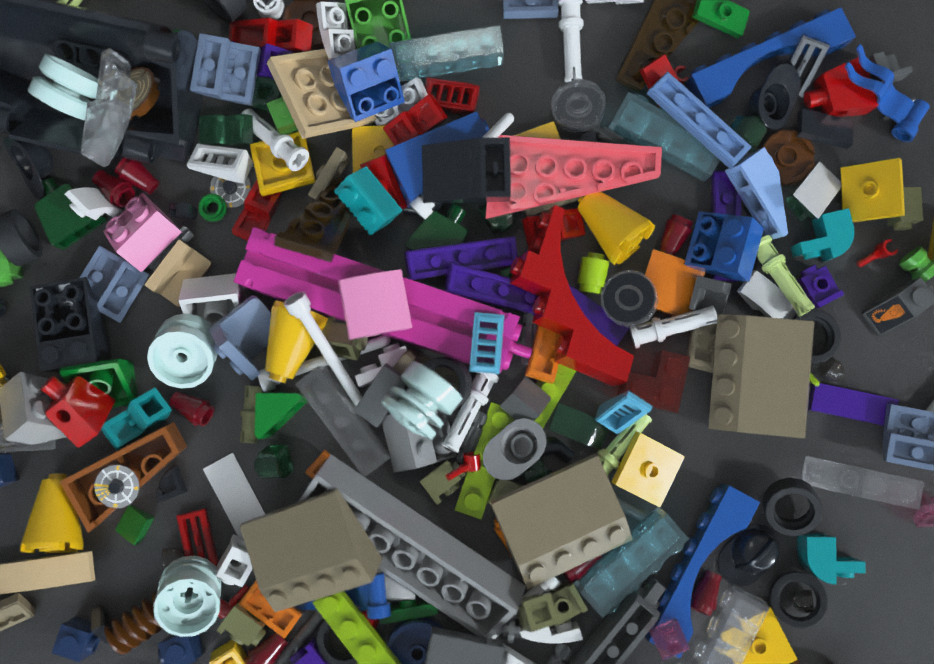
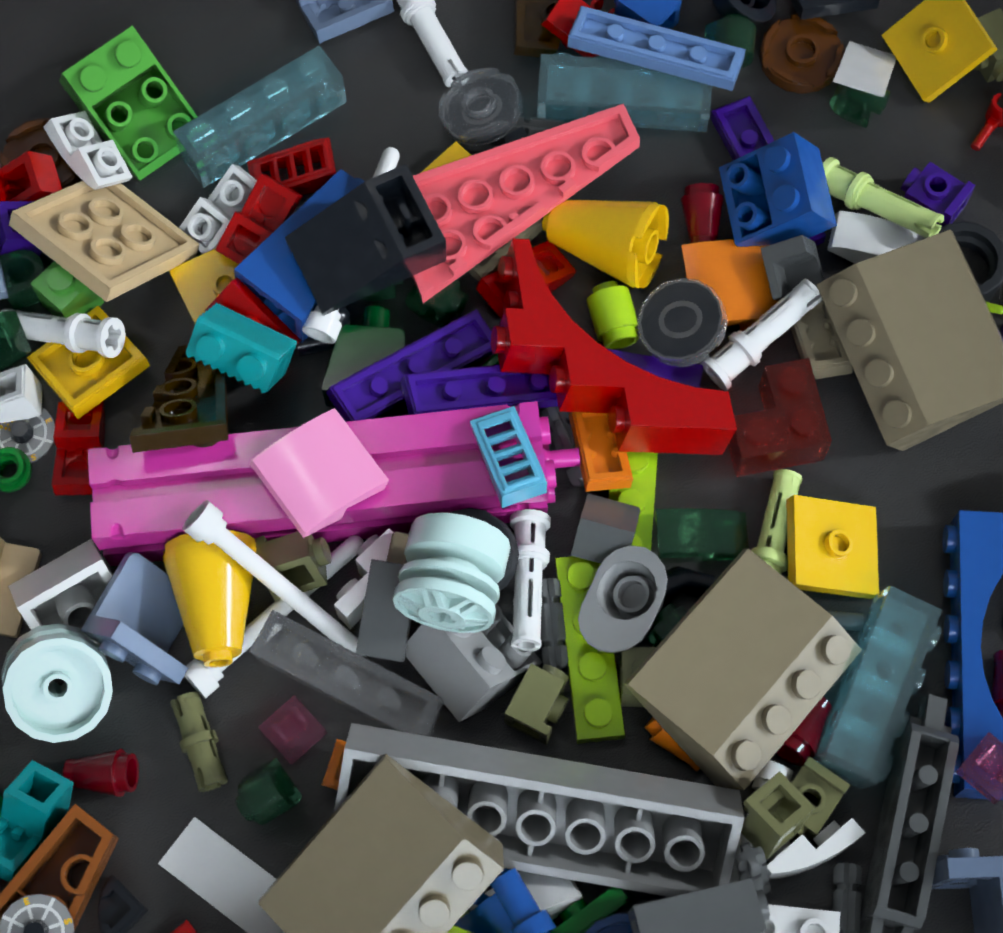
camera: 20 degrees left, 15 degrees down
green slope [255,393,311,439] -> none
dark tan plate [308,147,350,202] -> none
blue slope [327,41,405,122] -> none
red hand [445,452,481,481] -> none
medium azure slope [595,391,652,434] -> none
light blue slope [725,147,788,240] -> none
teal brick [790,209,854,263] -> none
none -> clear pink tile [258,696,327,765]

